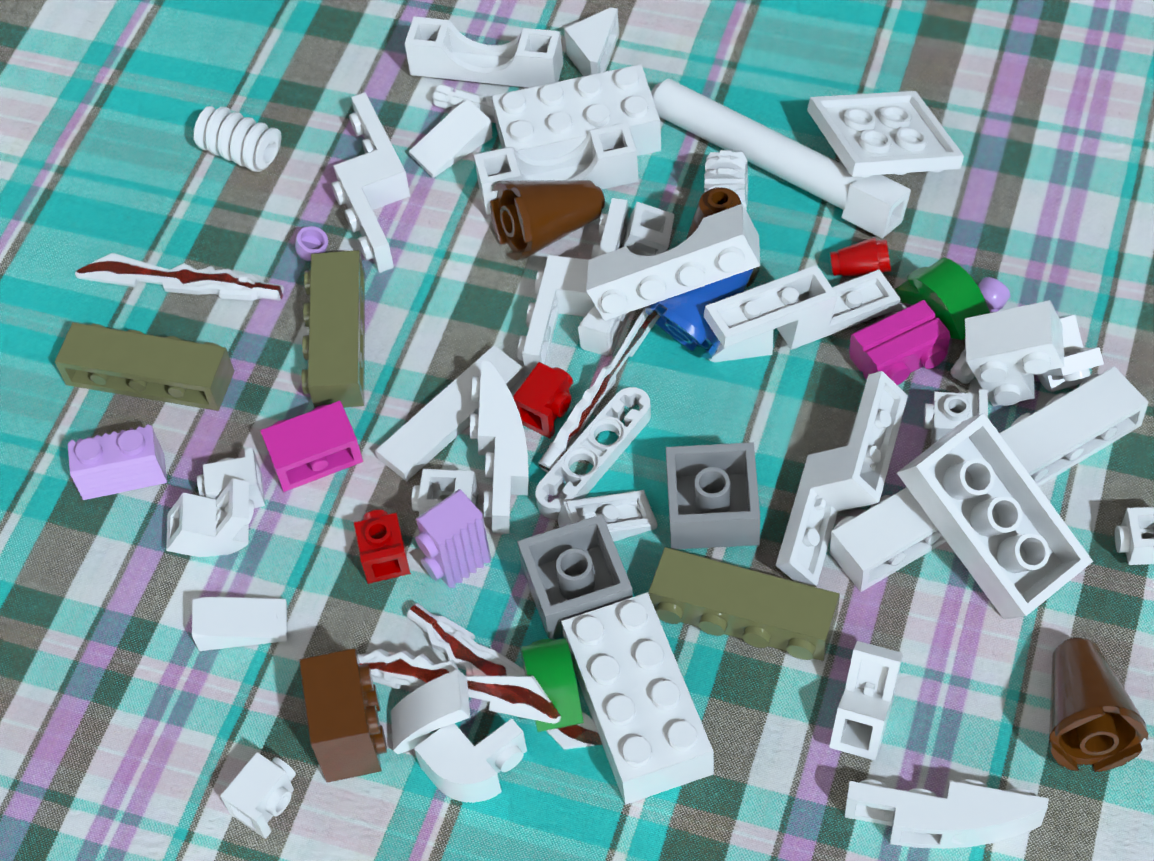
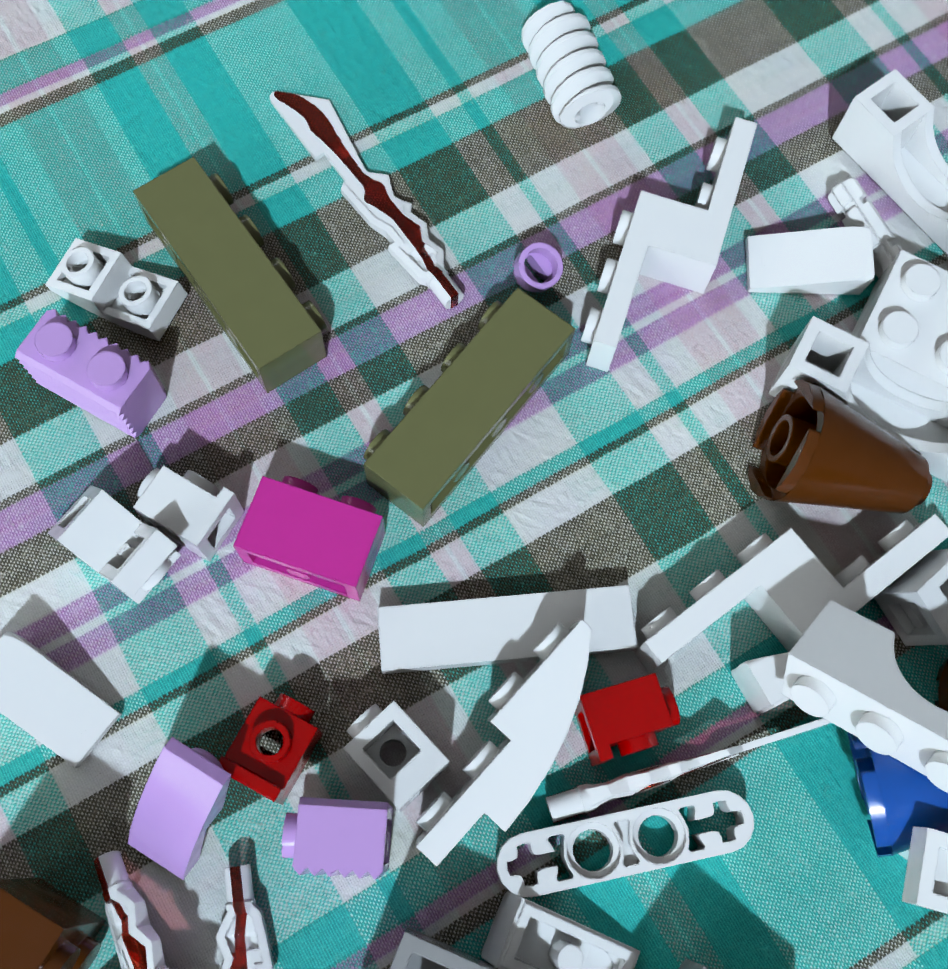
camera: 30 degrees right, 15 degrees up
none -> white slope [45,238,188,341]
none -> lavender slope [127,737,231,880]

